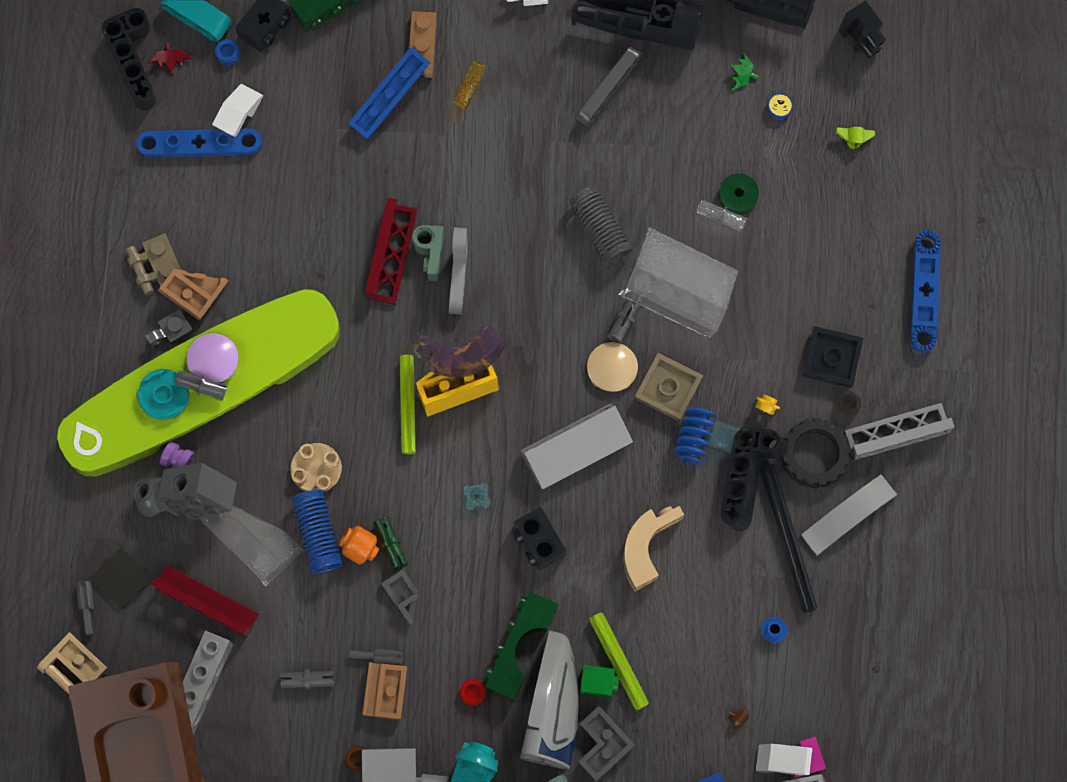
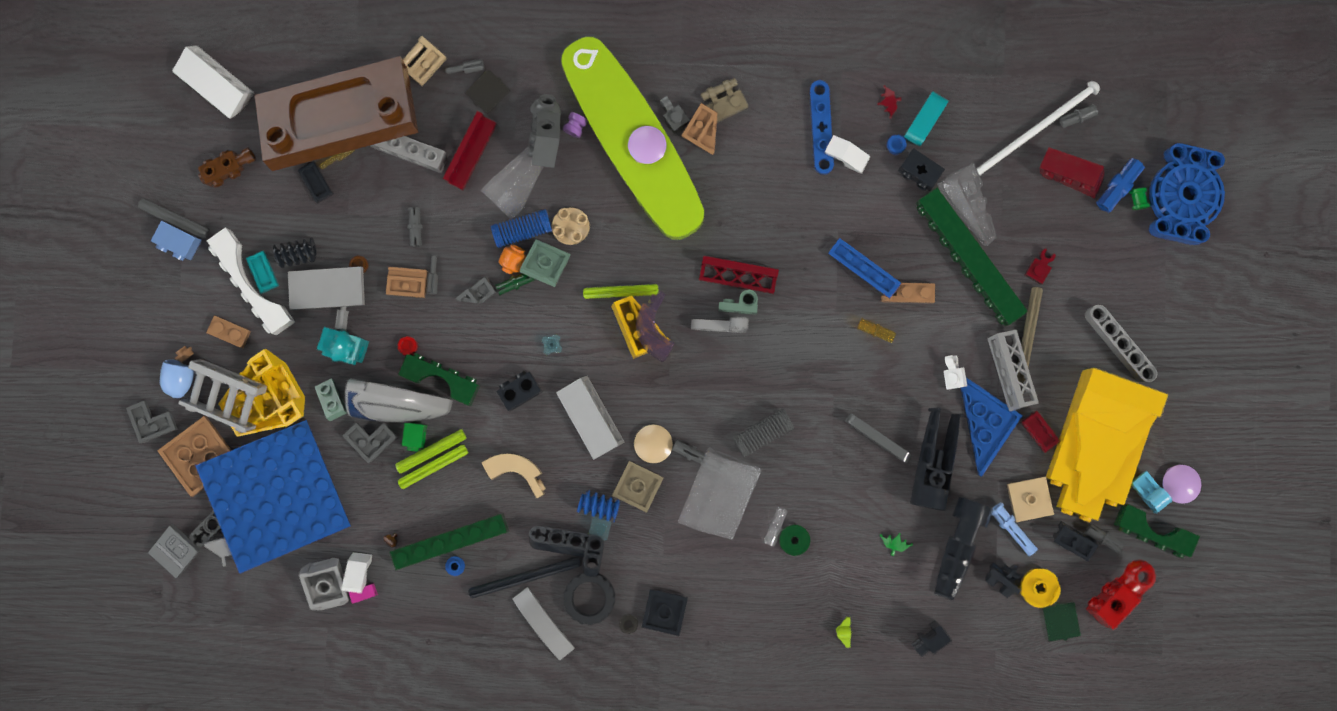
camera: 95 degrees right, 10 degrees up
black beam [102,8,156,111] -> none
teal tile [137,369,190,421] -> none
dark grey axle [175,371,228,401] -> none
yellow plate [755,394,780,415] -> none
tile [767,94,793,120] -> none
light grey fence [844,403,955,461] -> none
blue piece [910,230,941,353] -> none
none -> dark green brick [390,513,509,570]
none -> lime axle [398,445,468,489]
none -> sand green plate [520,239,571,287]

